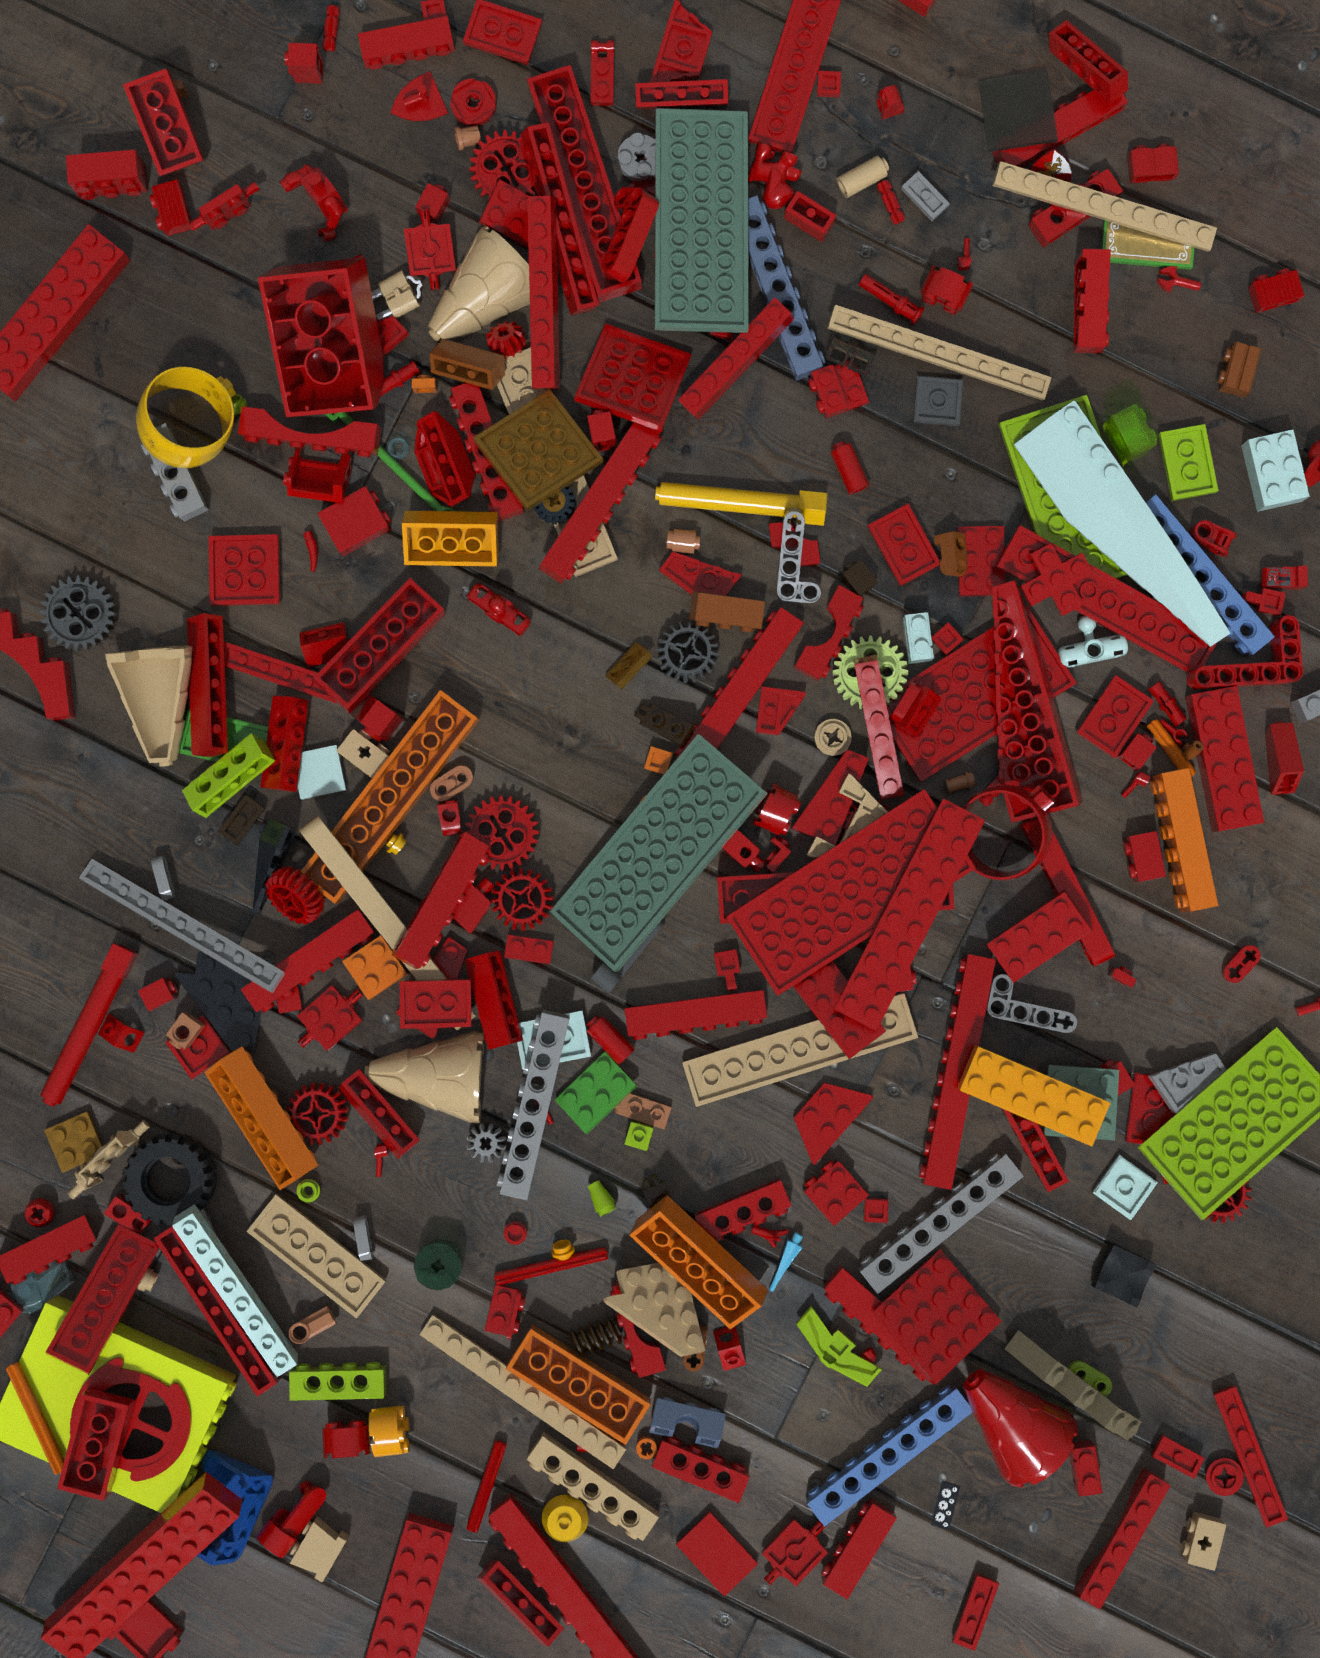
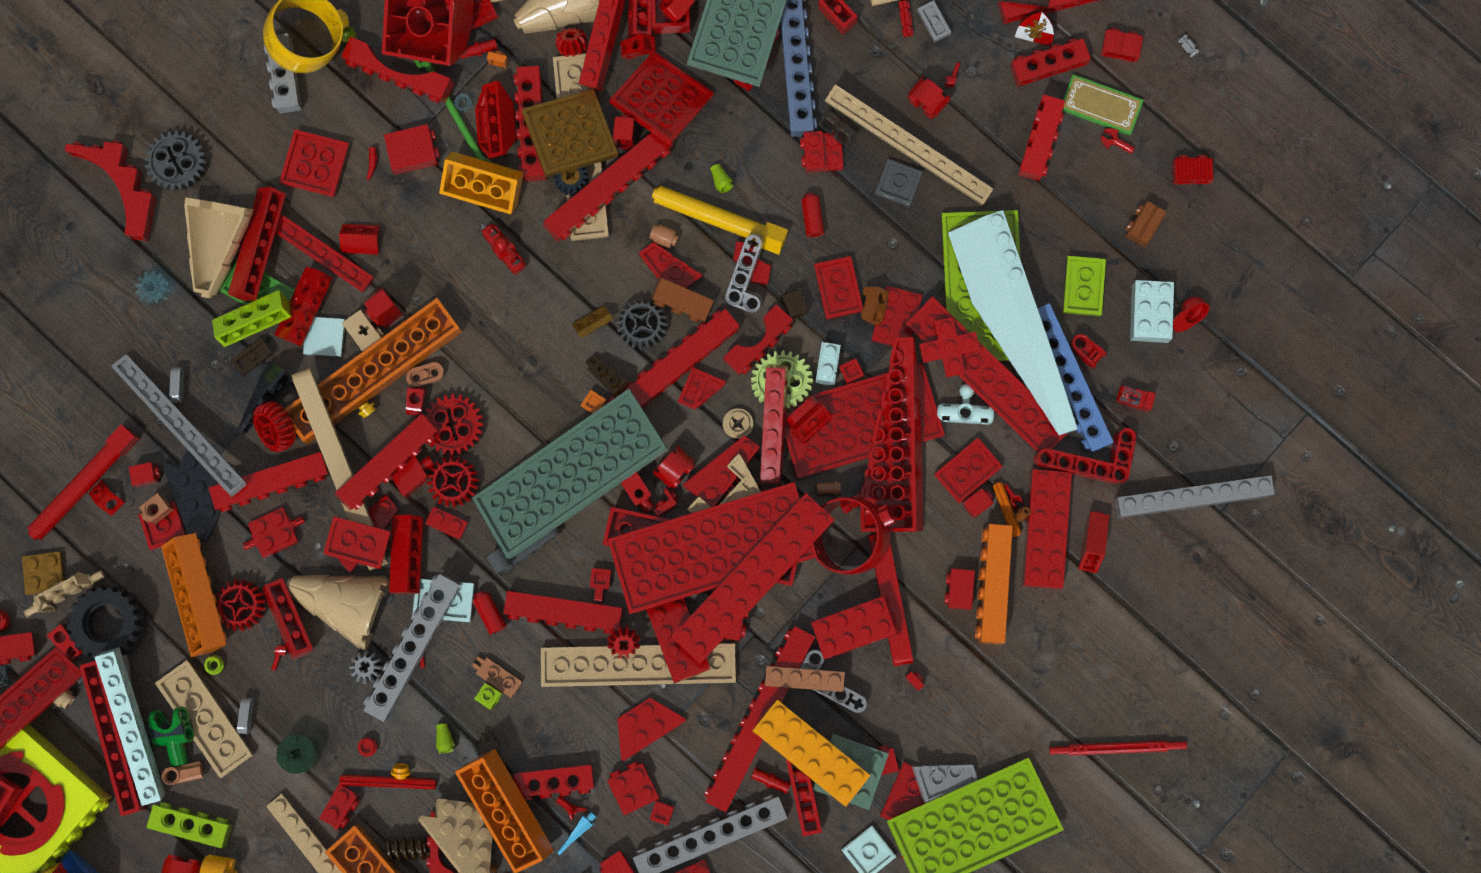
camera: 25 degrees right, 5 degrees down
red tile [276,986,303,1014] -> none
red panel [283,449,352,503] -> none
red brick [313,578,445,714] -> none
orange brick [342,935,410,1000] -> none
dark orange brick [429,339,505,390] -> none
bright green plate [555,1052,637,1134] -> none
red brick [678,298,795,420] -> none
red pin [858,273,925,326] -> none
tan plate [992,161,1217,252] -> none
clear neon green brick [1102,403,1158,466] -> none
red hand [1121,772,1150,798] -> none
red pin [1148,681,1187,727] -> none
red beam [1221,945,1261,983] -> none
red plate [1241,588,1286,616] -> none
none -> clear light blue gear [134,271,170,305]
none -> green connector [148,706,194,767]
none -> red gear [607,625,640,659]
none -> red leg [620,33,656,59]
none -> lime cone [710,164,733,193]
none -> red pin [750,767,791,794]
none -> nougat plate [765,666,845,692]
none -> light grey piece [1179,35,1199,57]

